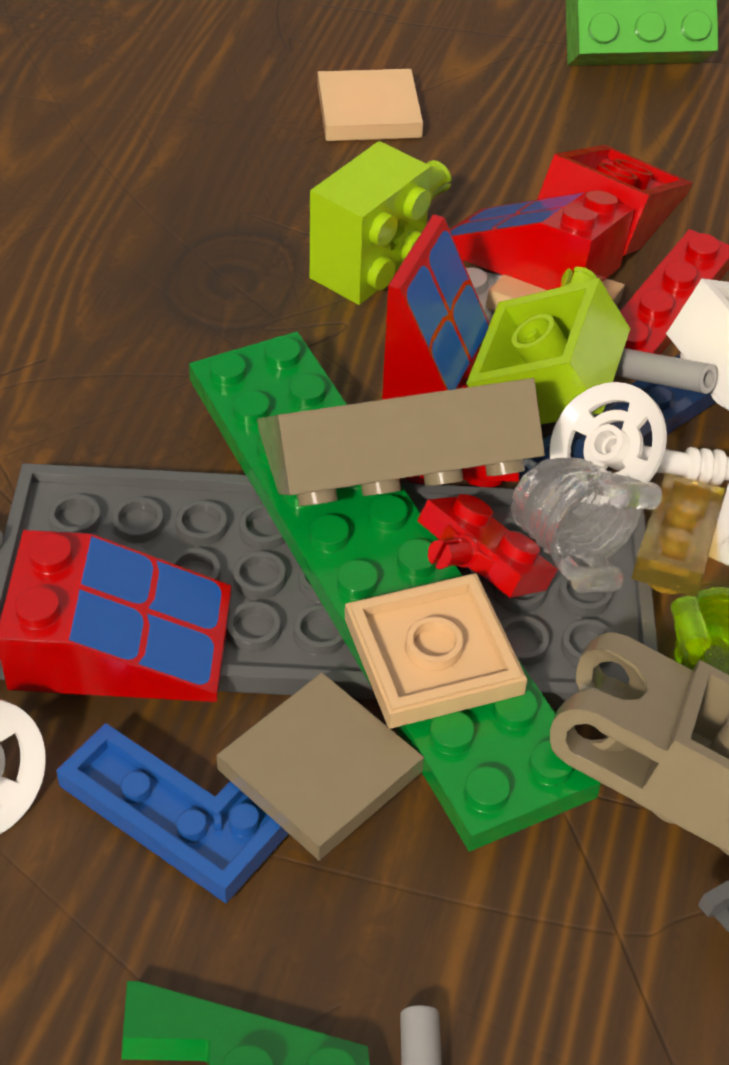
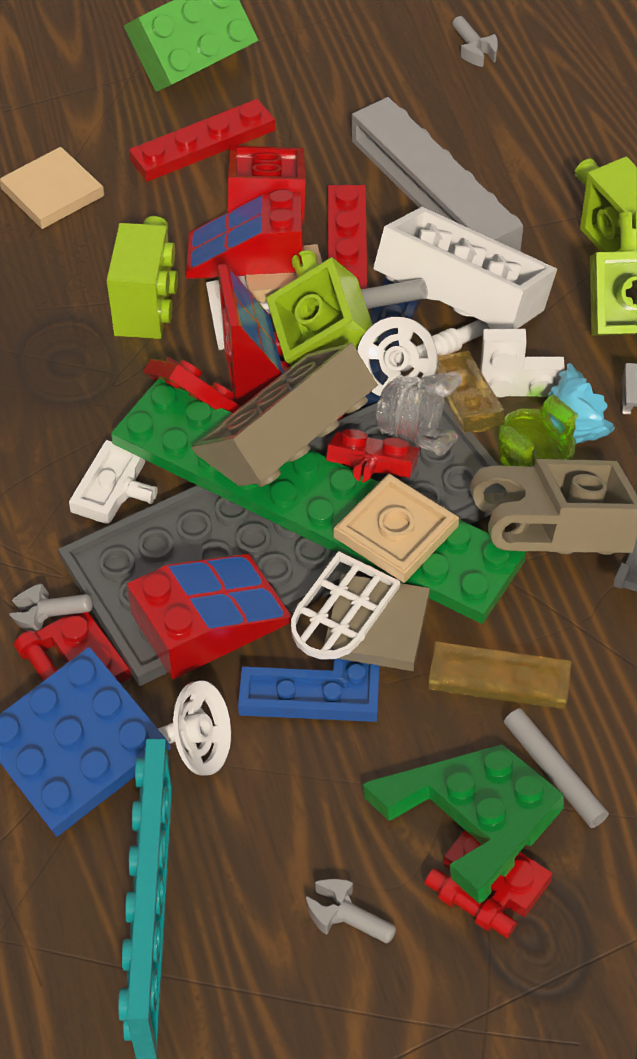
camera: 30 degrees left, 5 degrees up
none -> white plate [69,440,158,525]
none -> red plate [129,99,276,182]
none -> red plate [142,357,241,413]
none -> white window [291,551,400,659]
none -> clear yellow plate [429,642,572,709]

